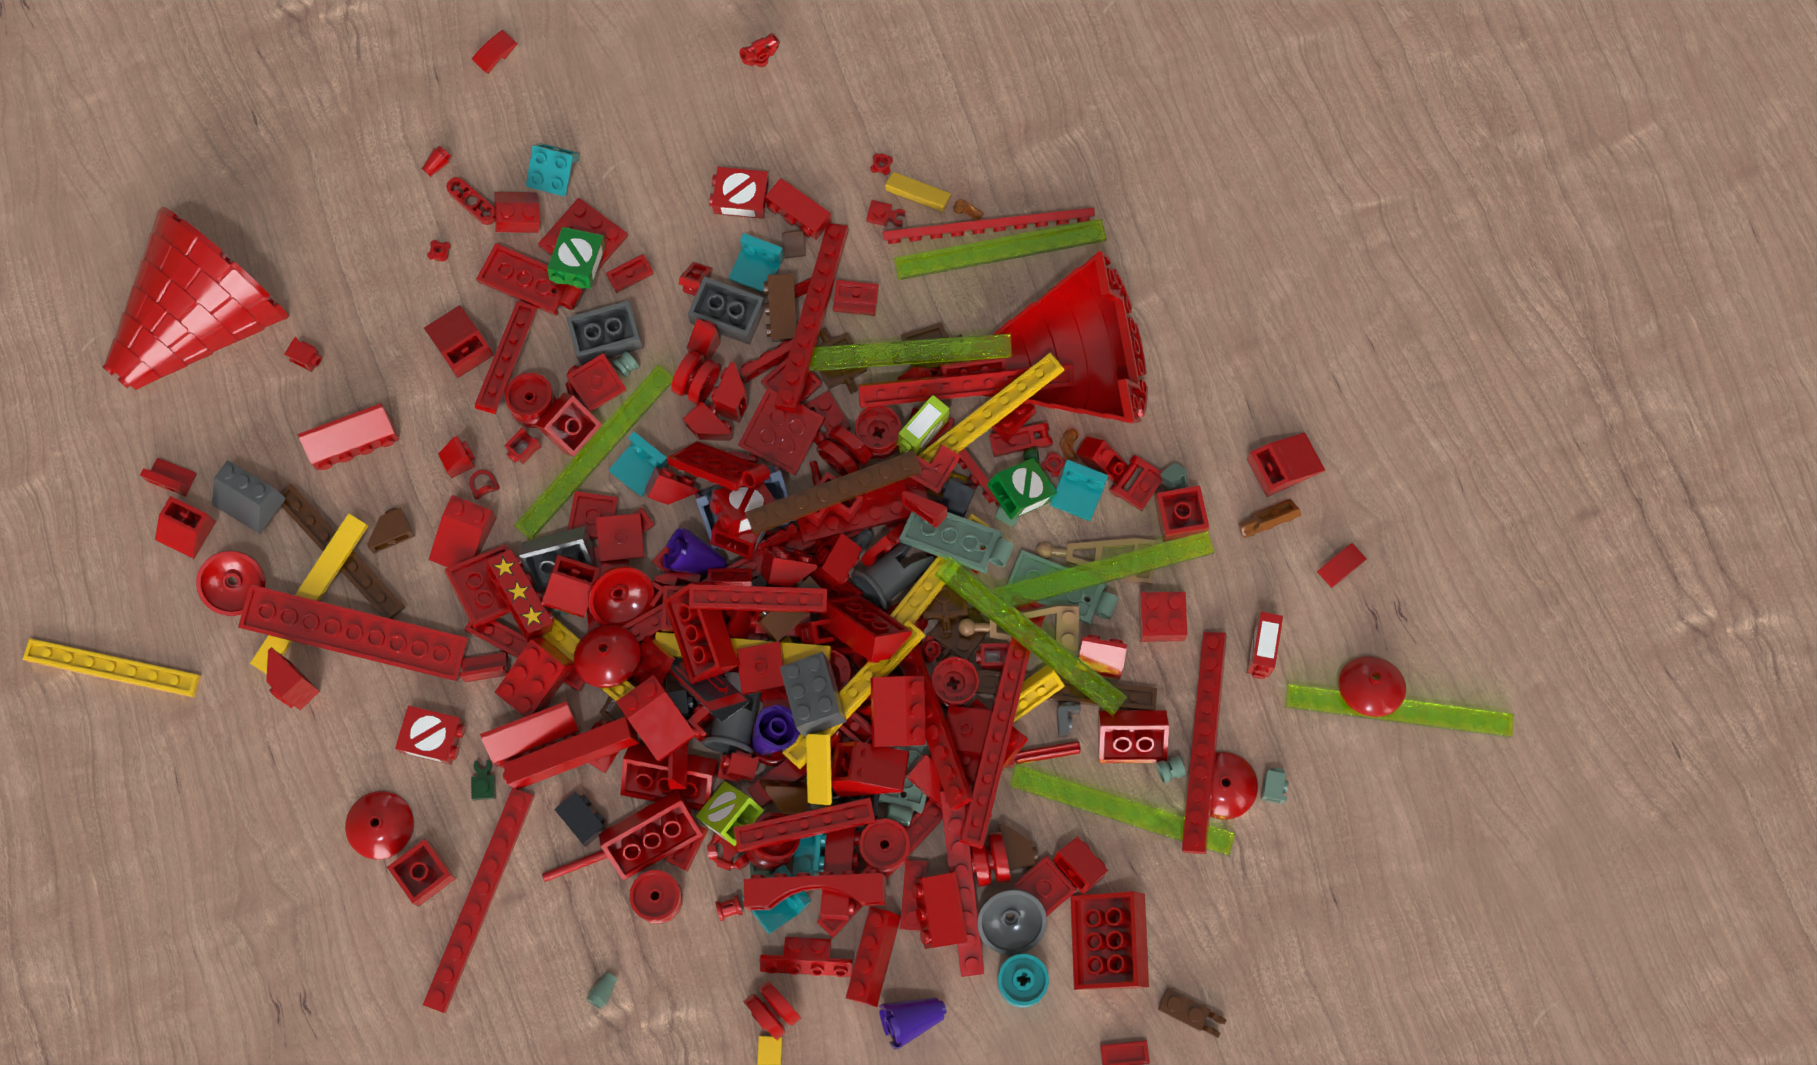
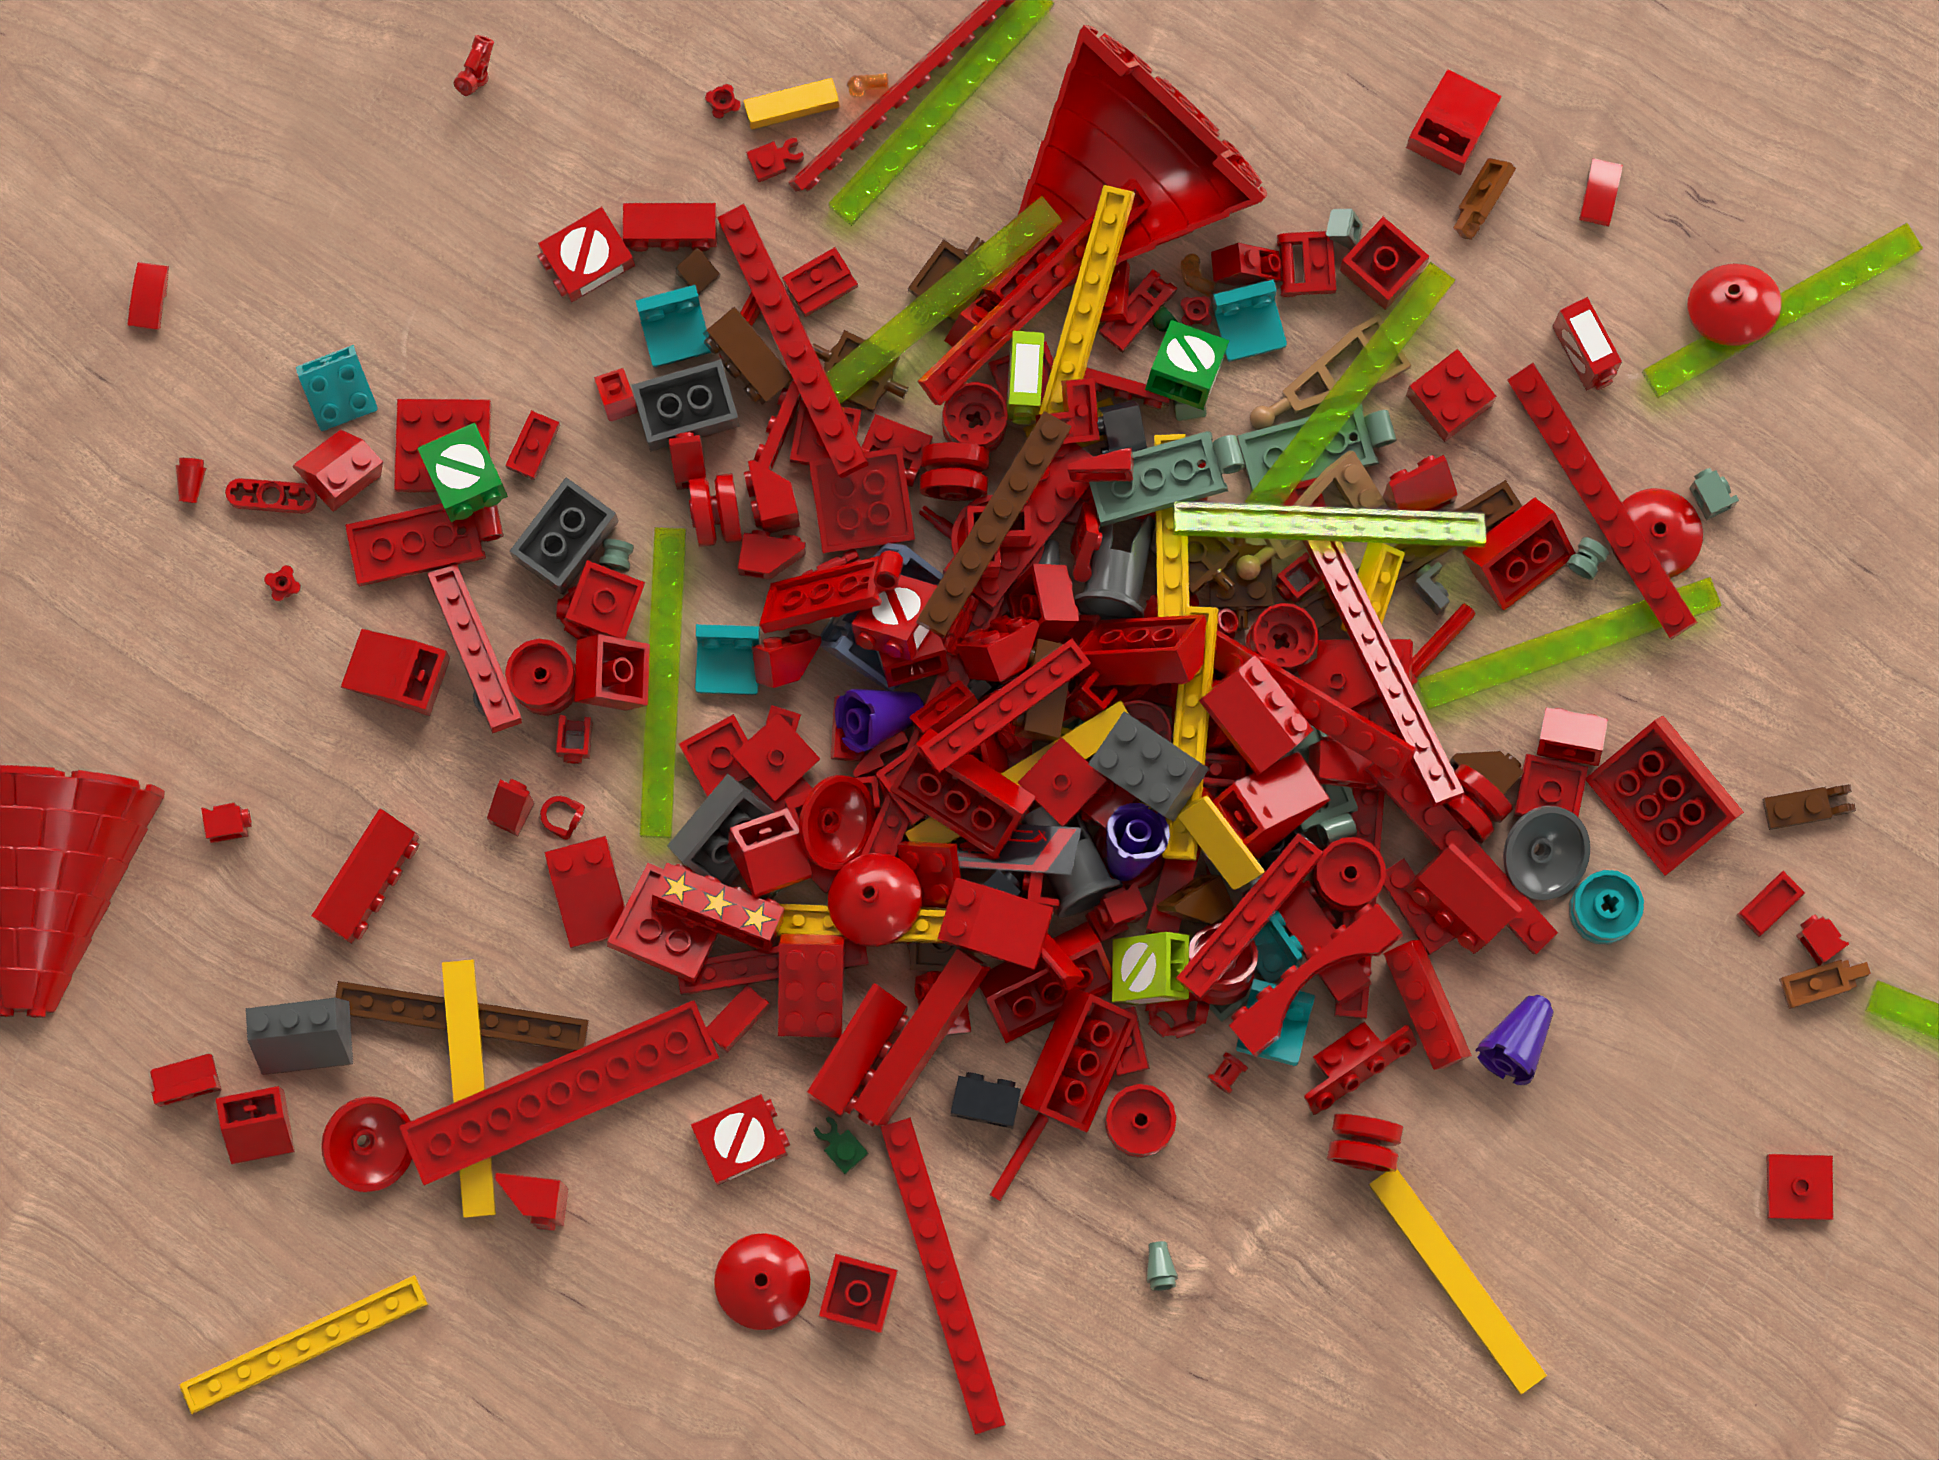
camera: 40 degrees left, 5 degrees up
reddish brown slope [367,508,415,554] -> none

